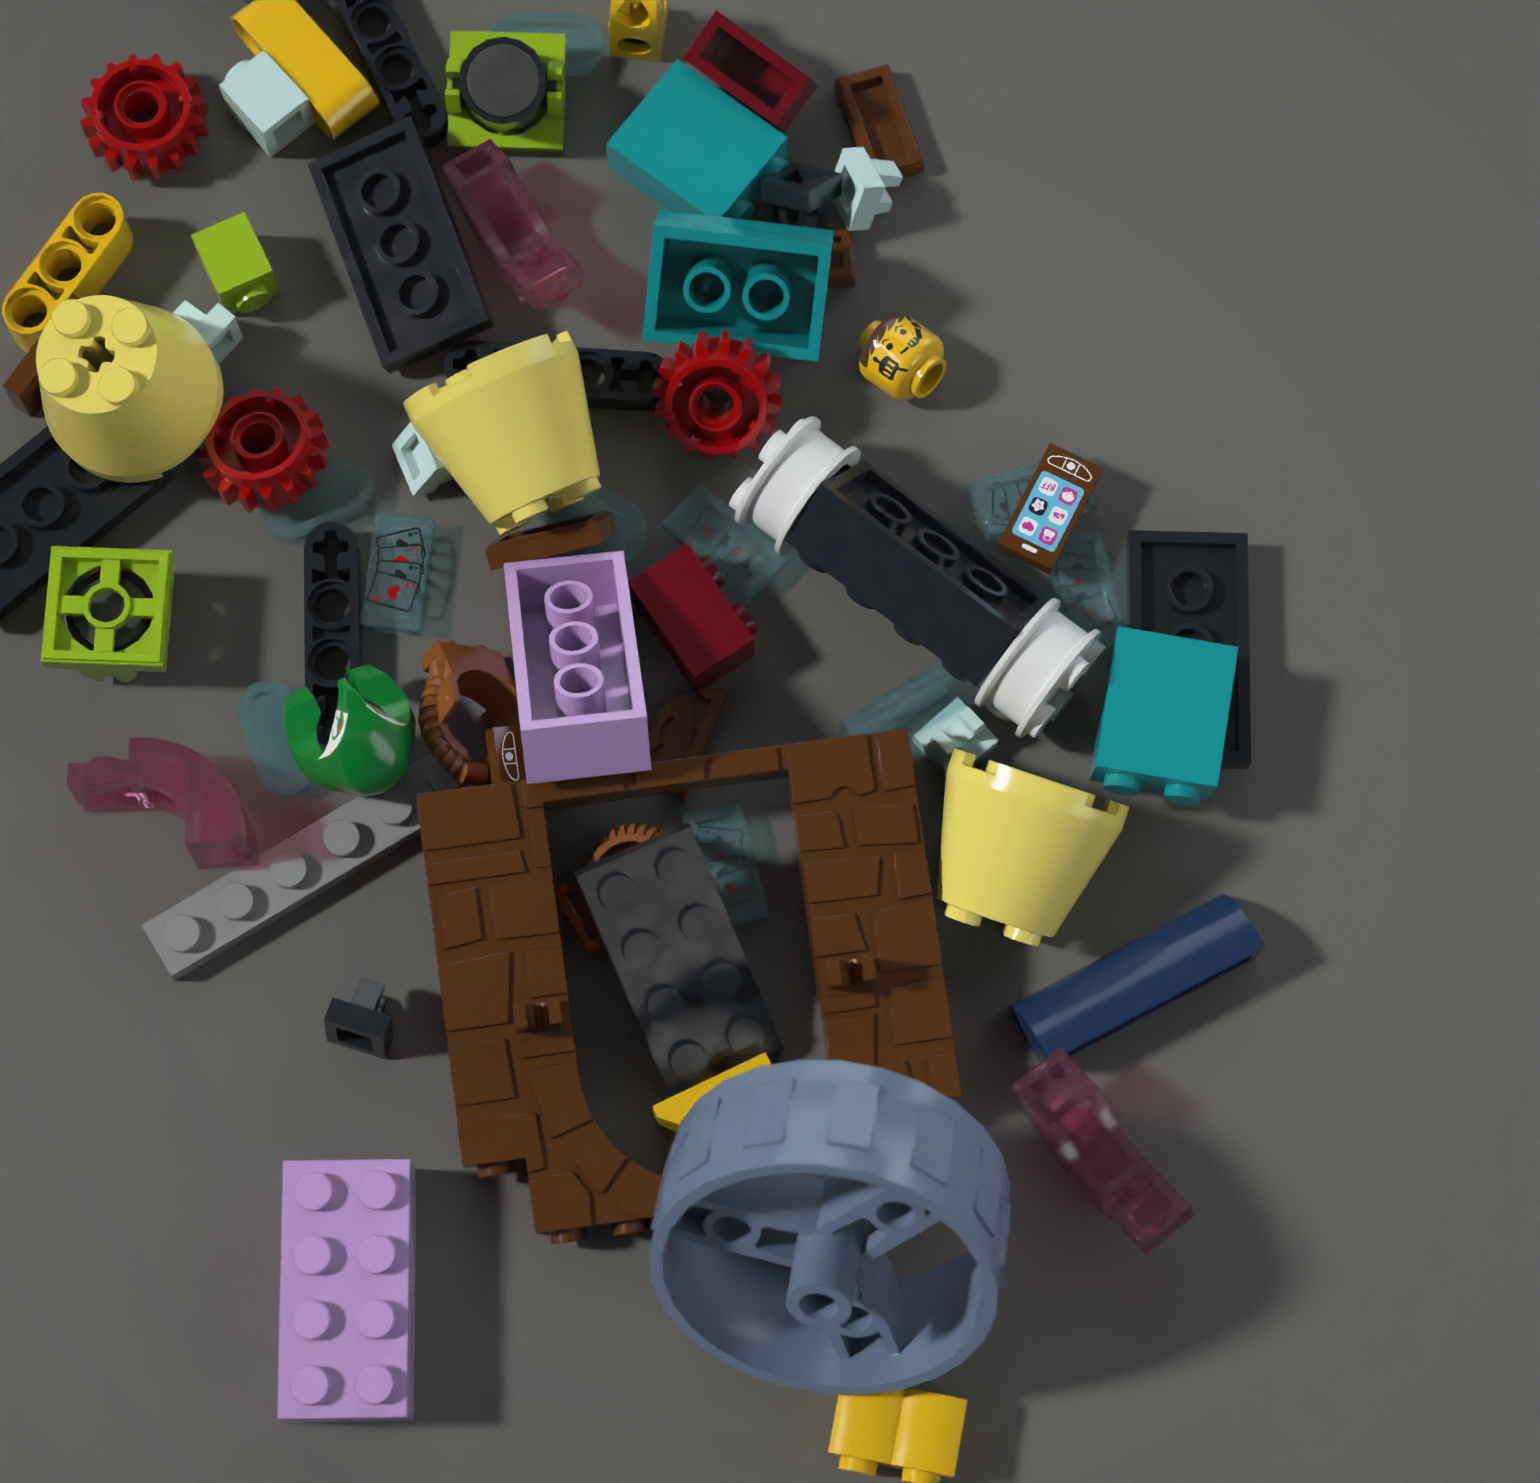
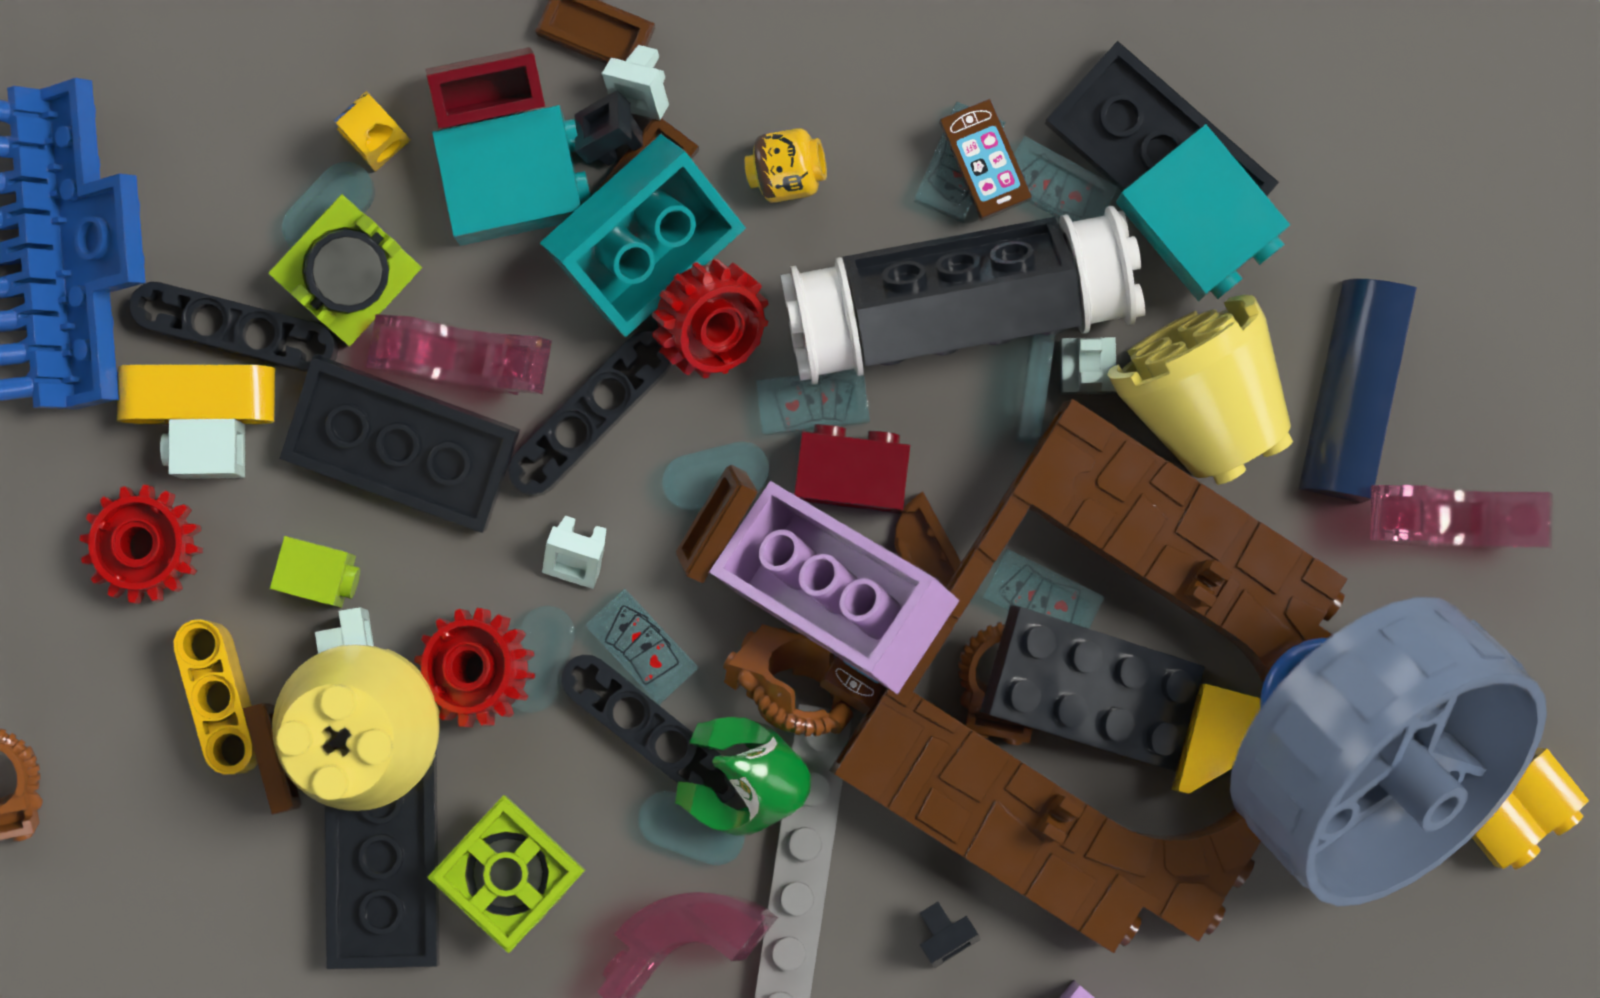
camera: 45 degrees left, 10 degrees up
light yellow cone [403,330,601,535] -> none

